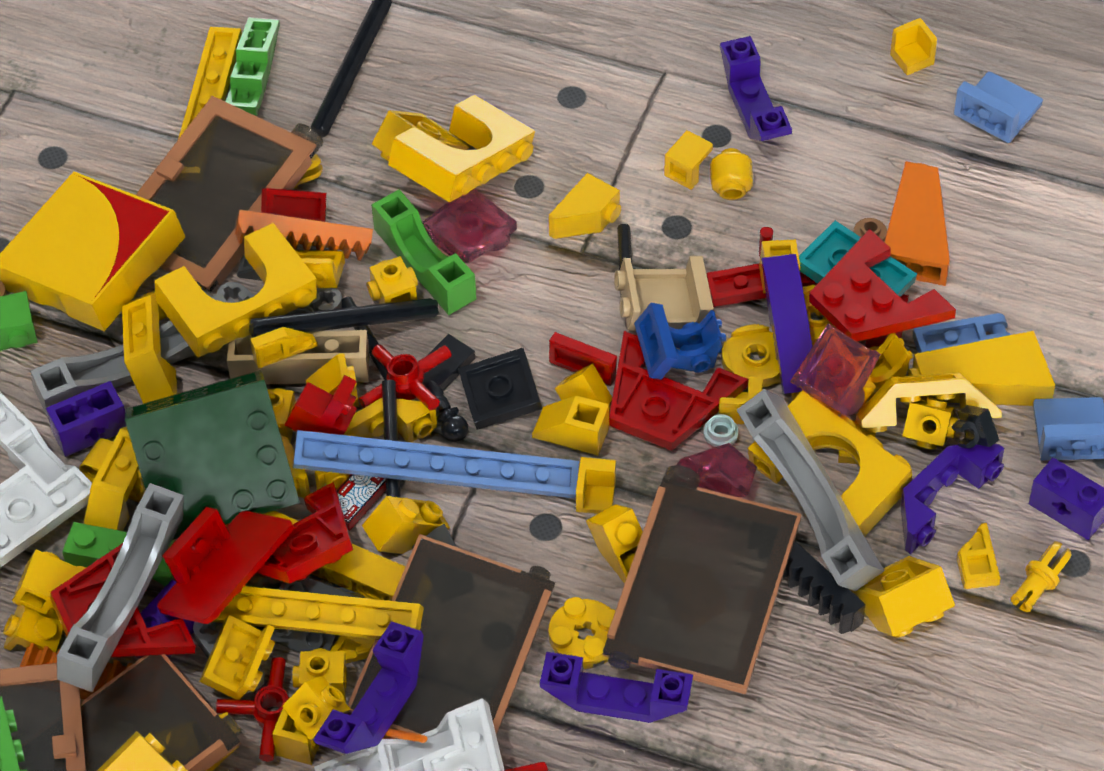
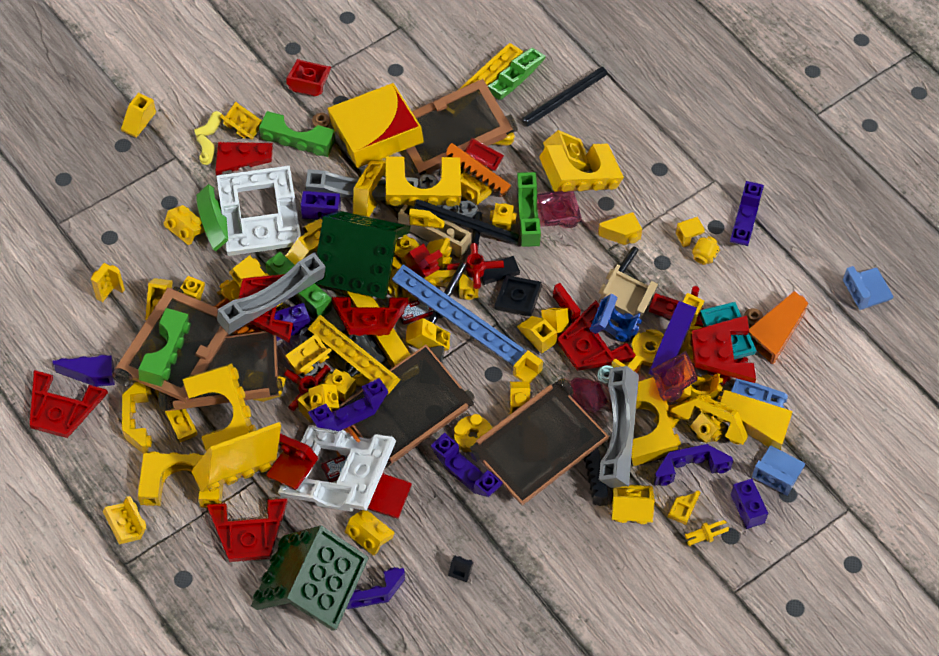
camera: 30 degrees right, 5 degrees up
red bracket [157,507,294,624] -> none
black bar [428,381,469,442] -> none
yellow panel [890,18,937,75] -> none
black tile [952,405,1000,448] -> none

